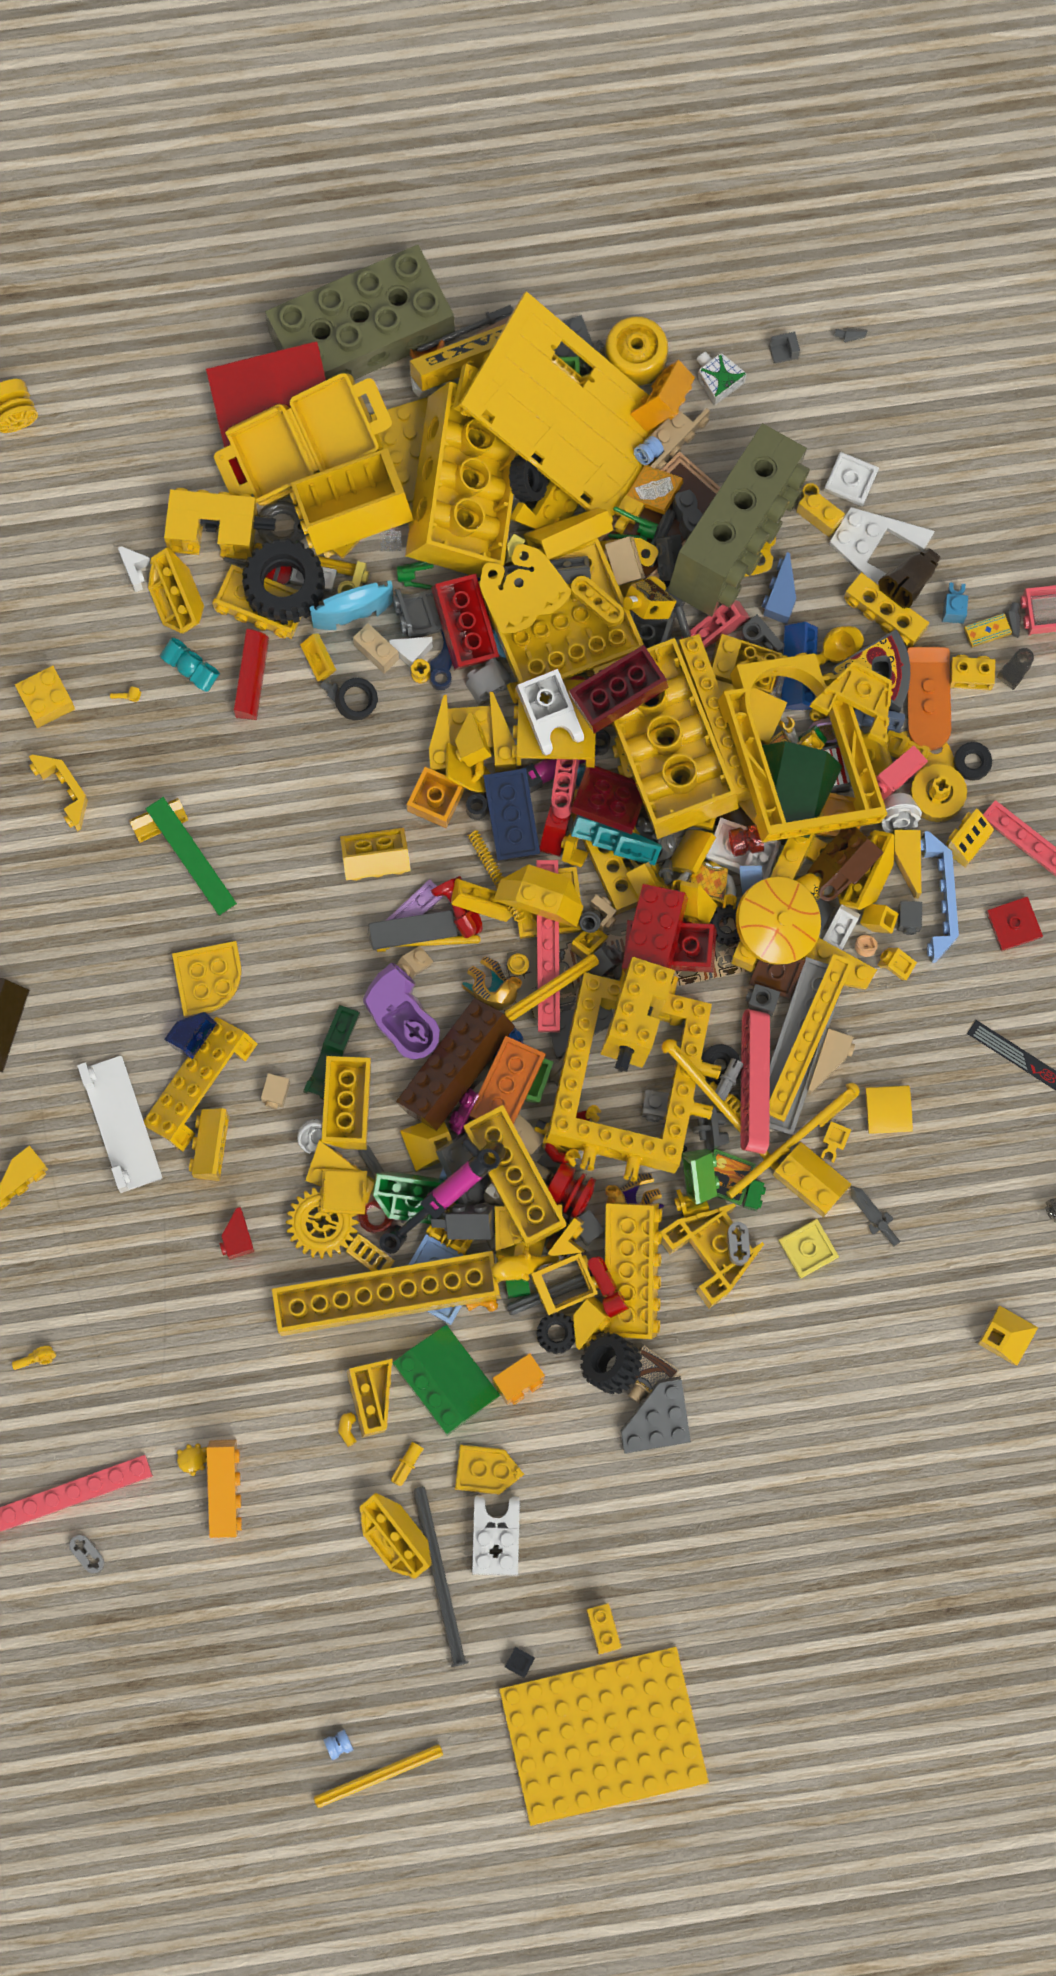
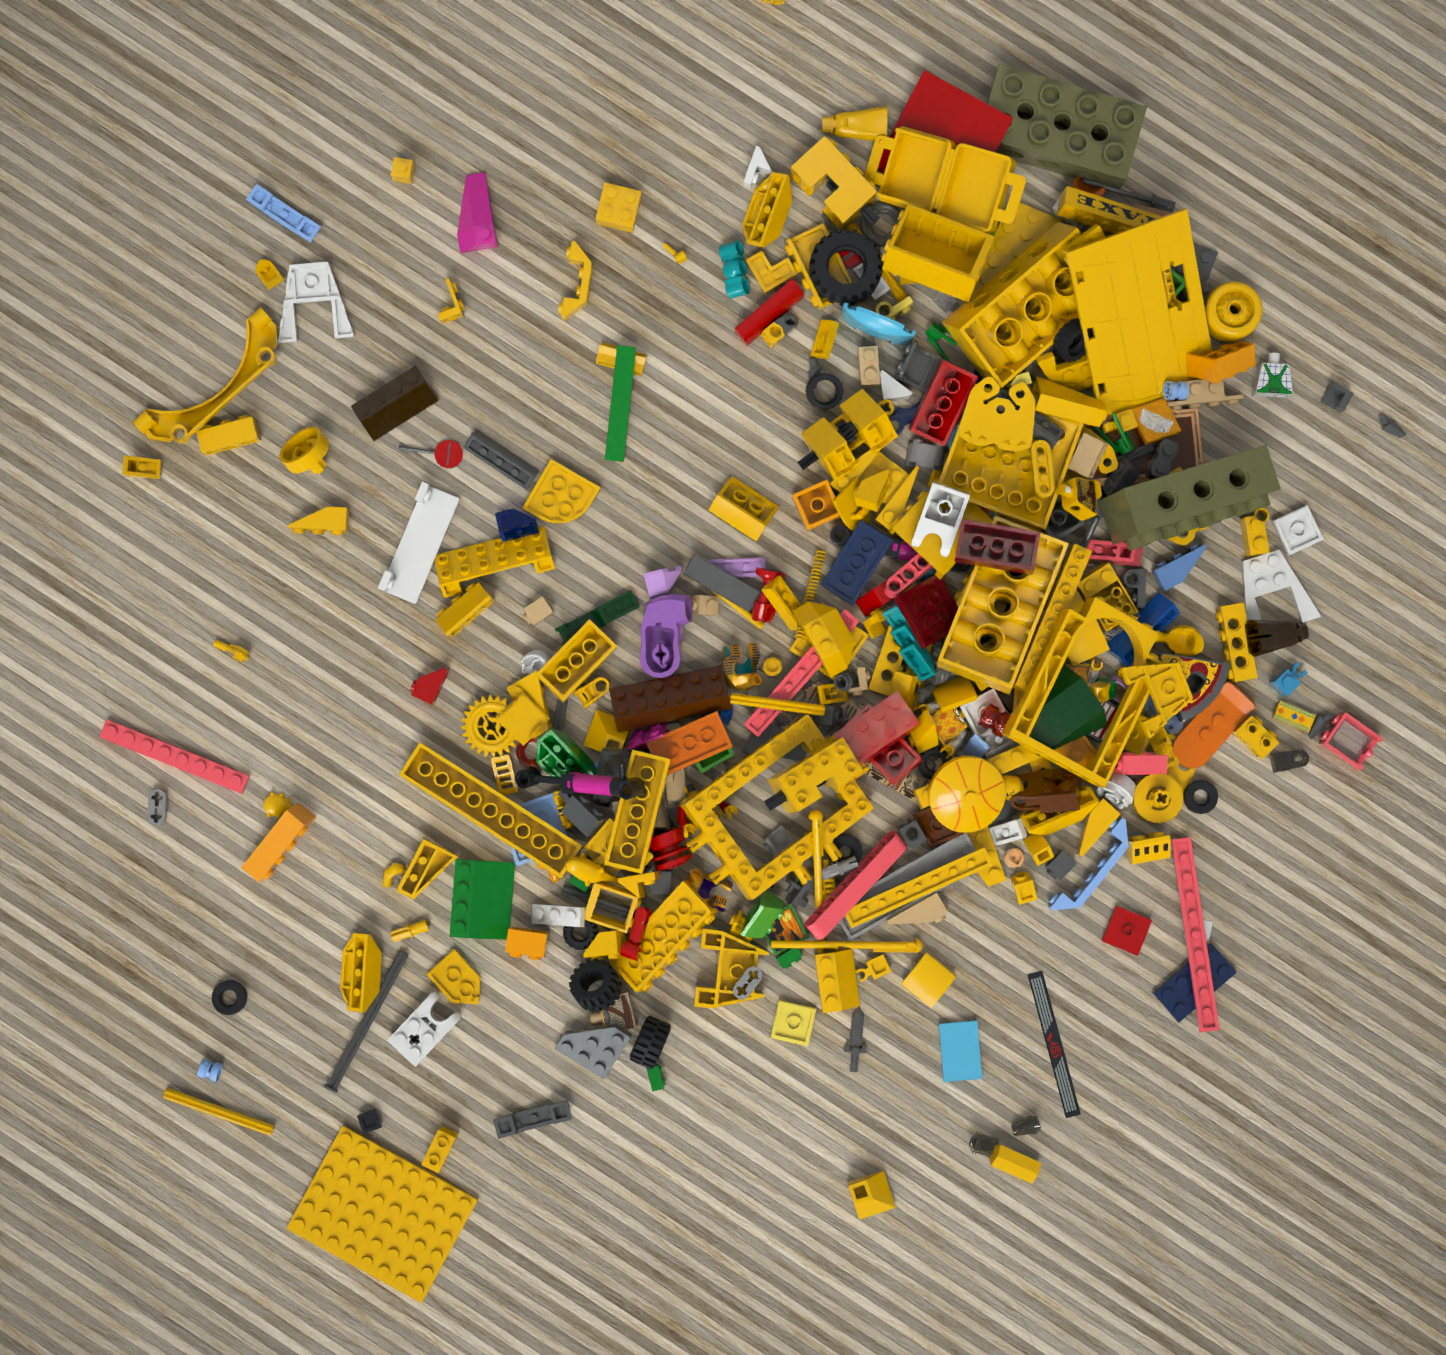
camera: 40 degrees right, 10 degrees up
none -> black tyre [211,980,247,1015]
none -> red piece [398,440,463,469]
none -> dark grey slope [464,430,539,490]
none -> dark grey slope [493,1100,573,1139]
none -> white plate [532,904,585,927]
none -> yellow piece [573,677,611,709]
none -> black tyre [630,1015,671,1069]
none -> lavender slope [644,566,682,599]
none -> green piece [646,1064,666,1092]
none -> yellow plate [745,251,798,294]
none -> leg [761,312,799,349]
none -> yellow piece [797,389,898,482]
none -> yellow piece [822,106,887,142]
none -> medium azure tile [938,1020,982,1082]

